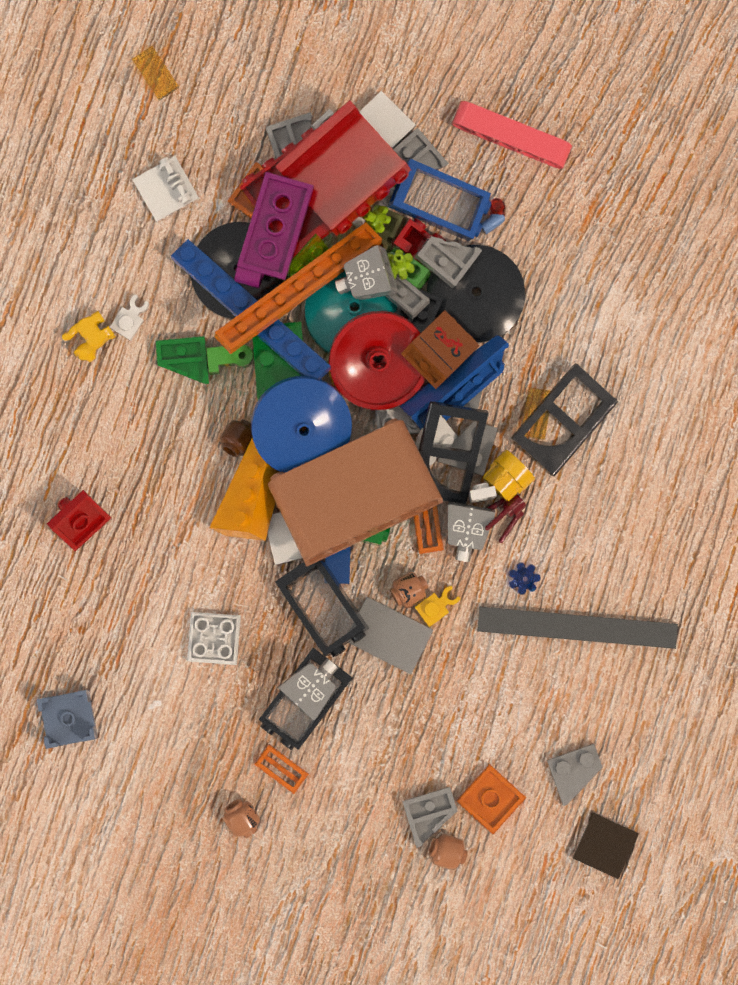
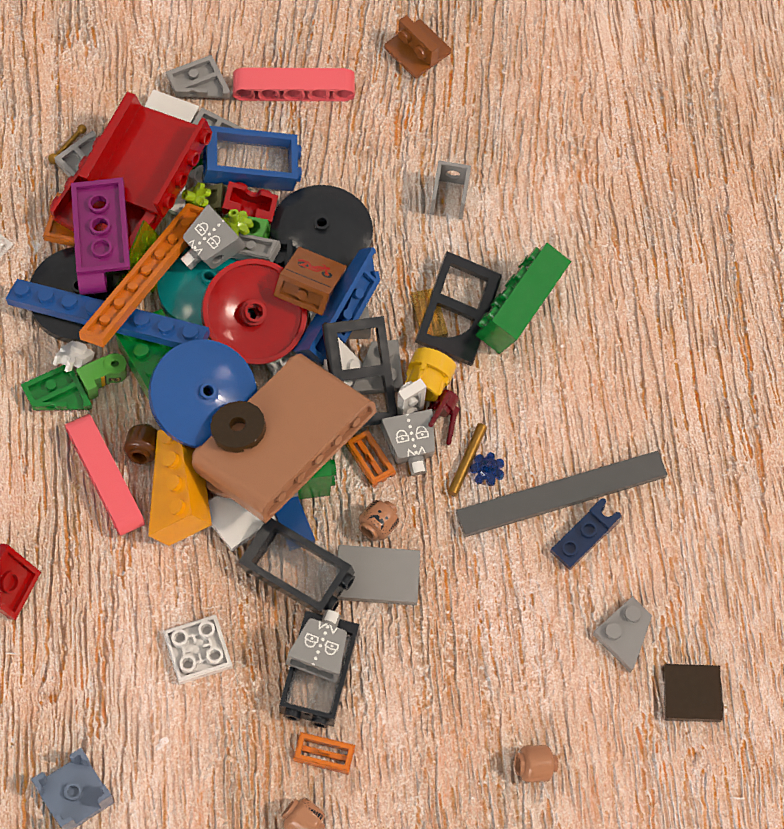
camera: 30 degrees left, 20 degrees down
light grey wing [402,787,457,848] -> none
yellow plate [414,586,461,627] -> none
light grey wing [415,236,482,288] -> none
orange tile [456,764,526,835] -> none
arm [481,198,506,235] -> none
none -> pearl gold hinge [48,124,87,165]
none -> white plate [53,340,95,372]
none -> coral beam [64,413,145,537]
none -> light grey wing [166,55,231,99]
none -> dark brown tile [210,401,266,453]
none -> dark orange bracket [384,15,451,79]
none -> light grey piece [430,160,471,219]
none -> pearl gold bar [447,423,487,497]
none -> green brick [475,243,572,354]
none -> dark blue plate [550,498,622,570]

